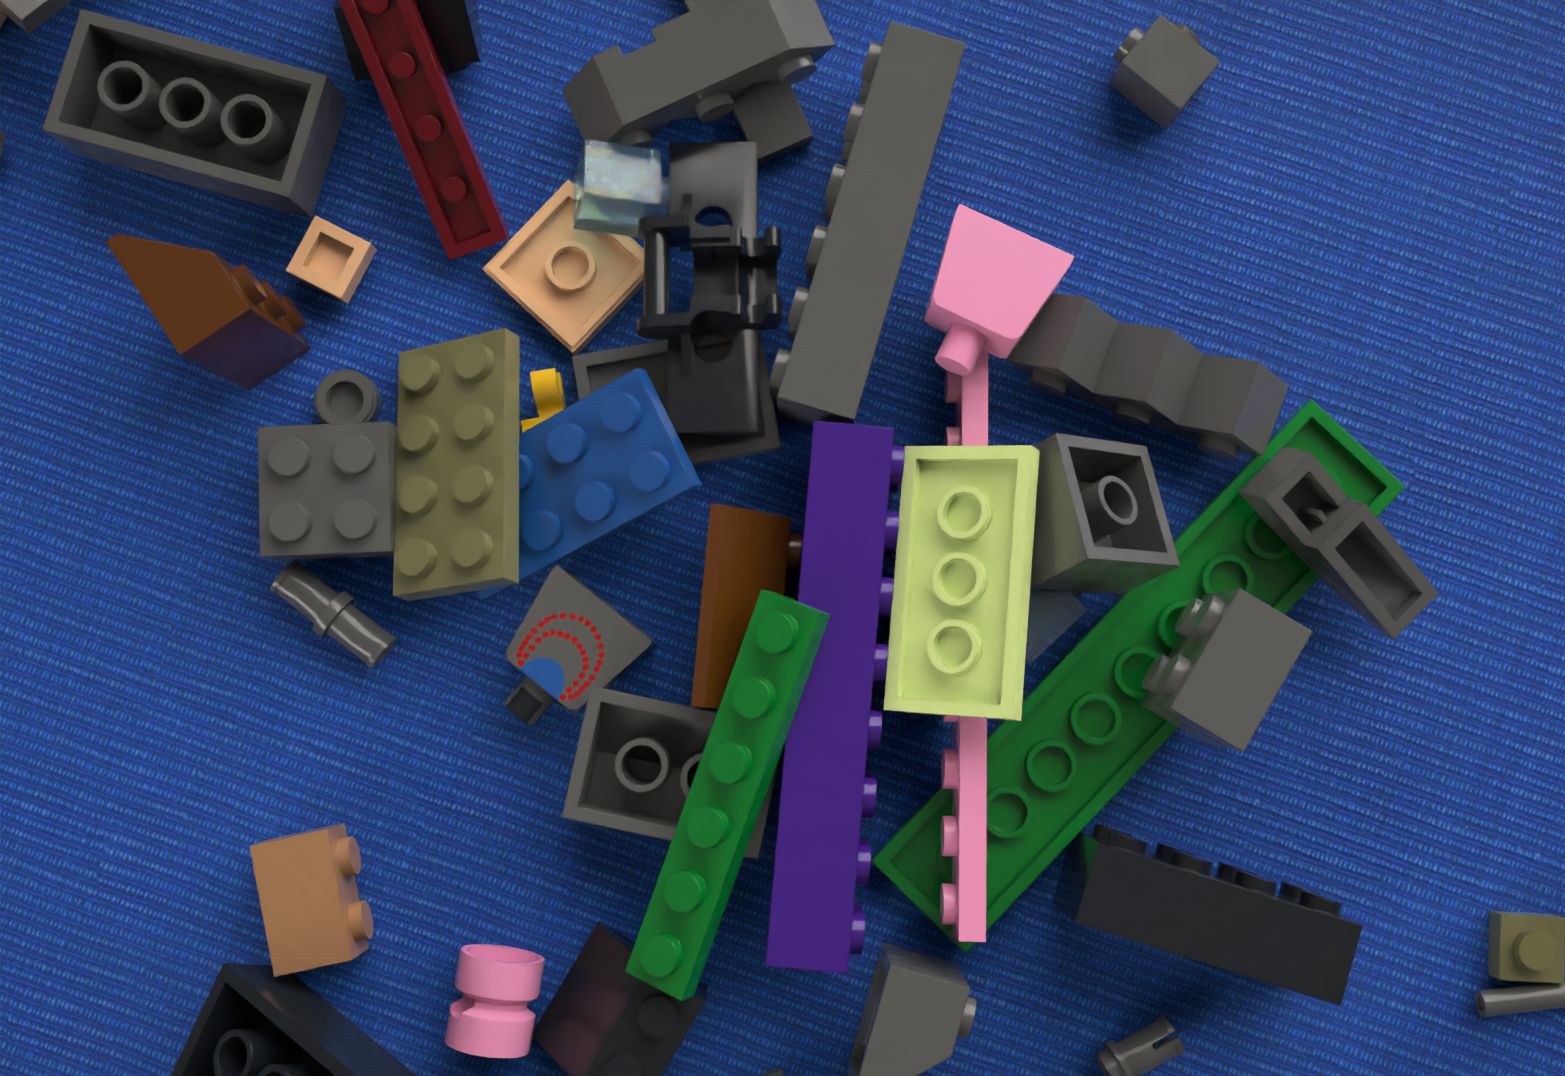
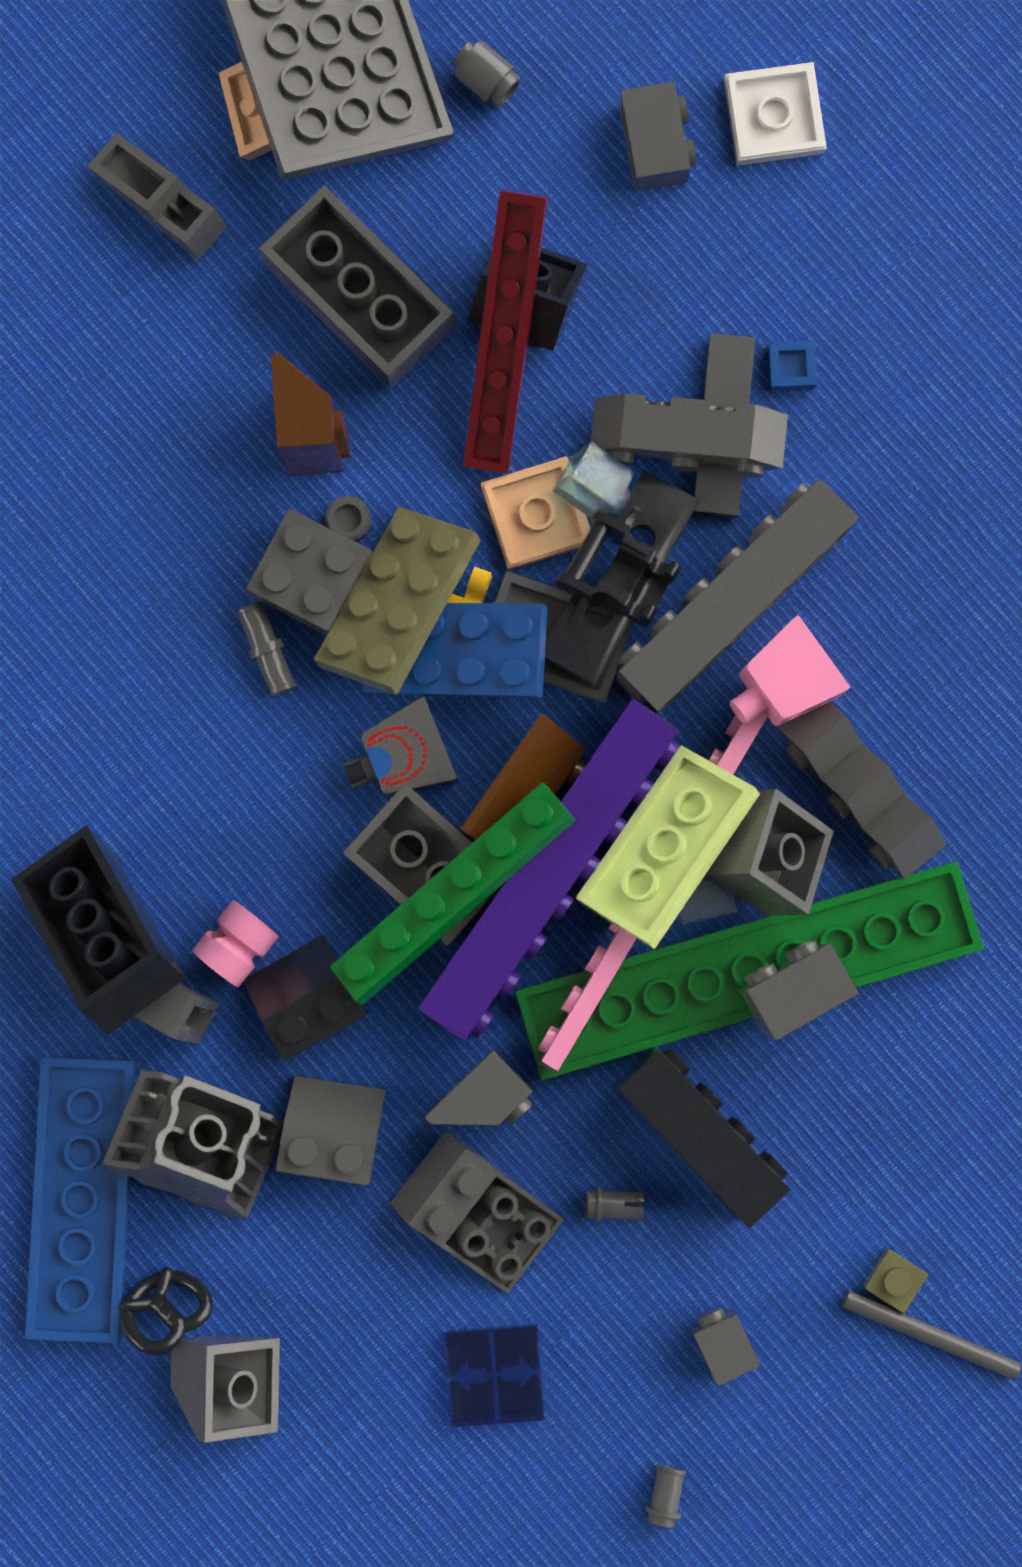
camera: 25 degrees right, 0 degrees up
medium nougat brick [250,823,373,977] -> none
light nougat plate [286,215,377,304] -> none
dark grey brick [1109,15,1220,130] -> none
dark grey slope [1239,447,1439,639] -> none

